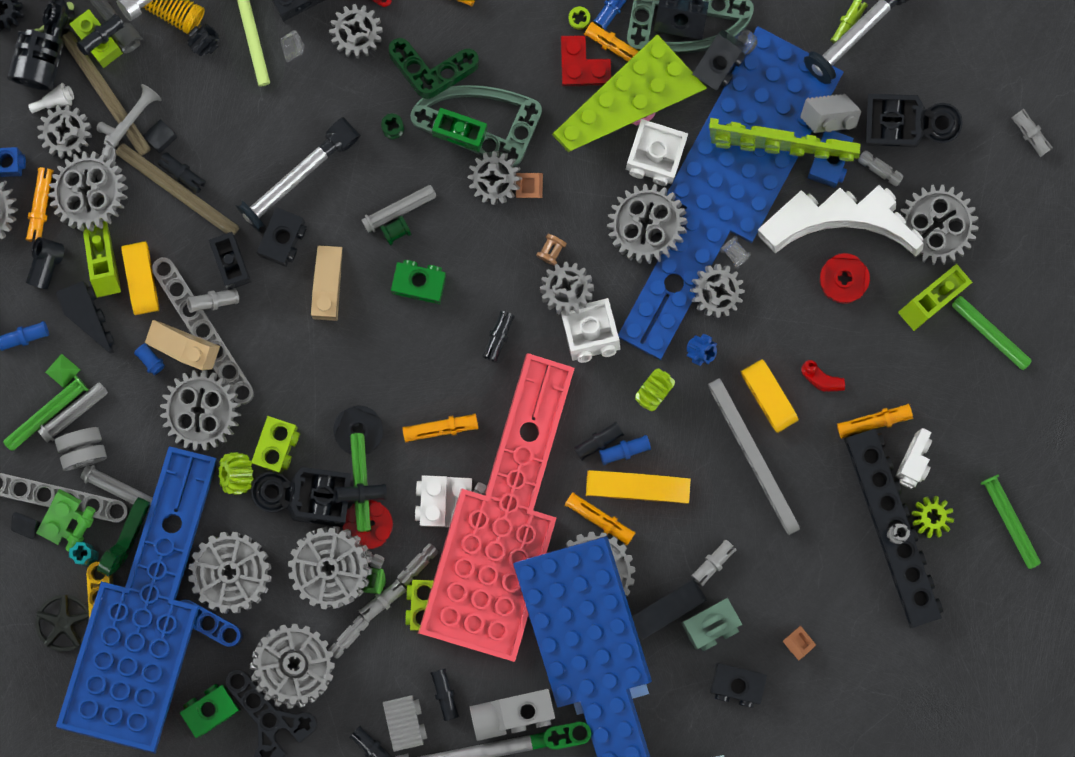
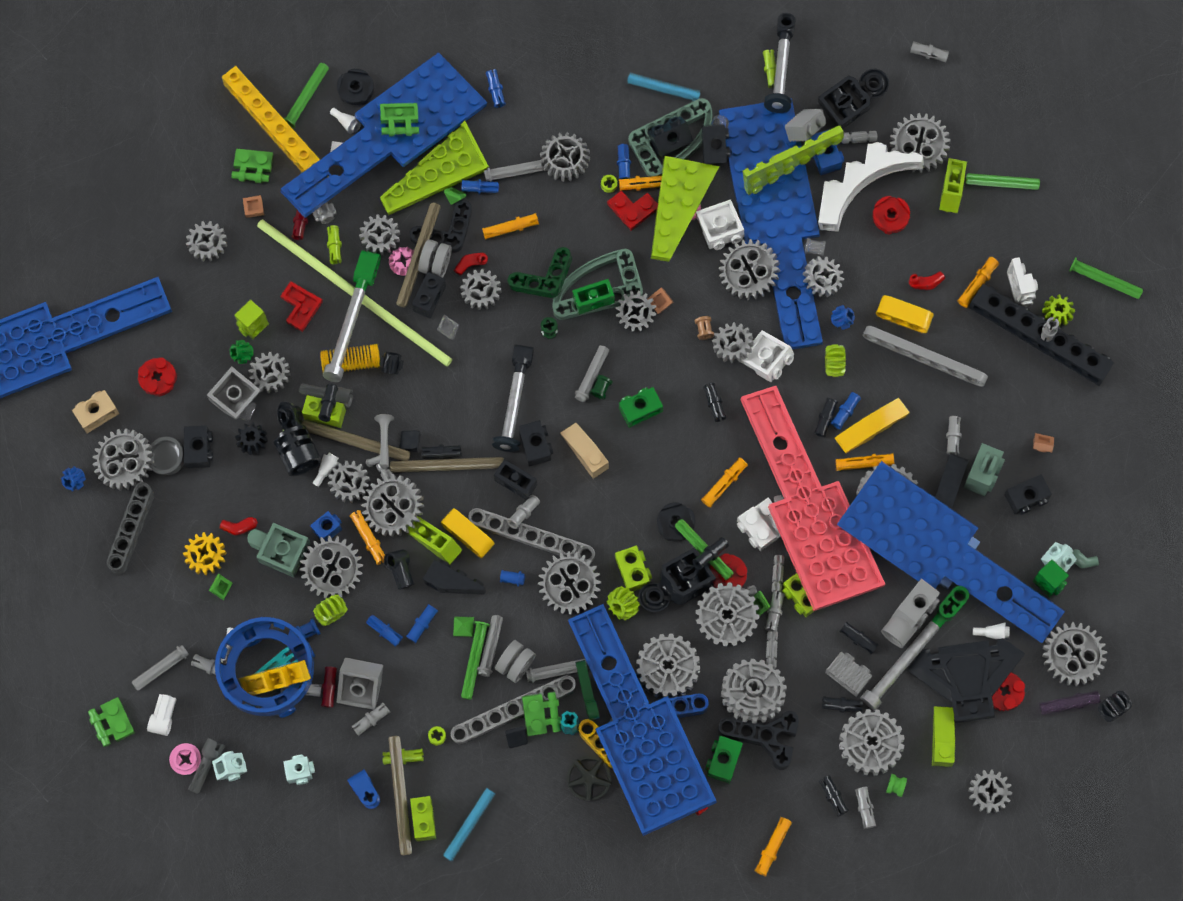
camera: 35 degrees left, 10 degrees down
tan slope [145,320,220,370] -> none

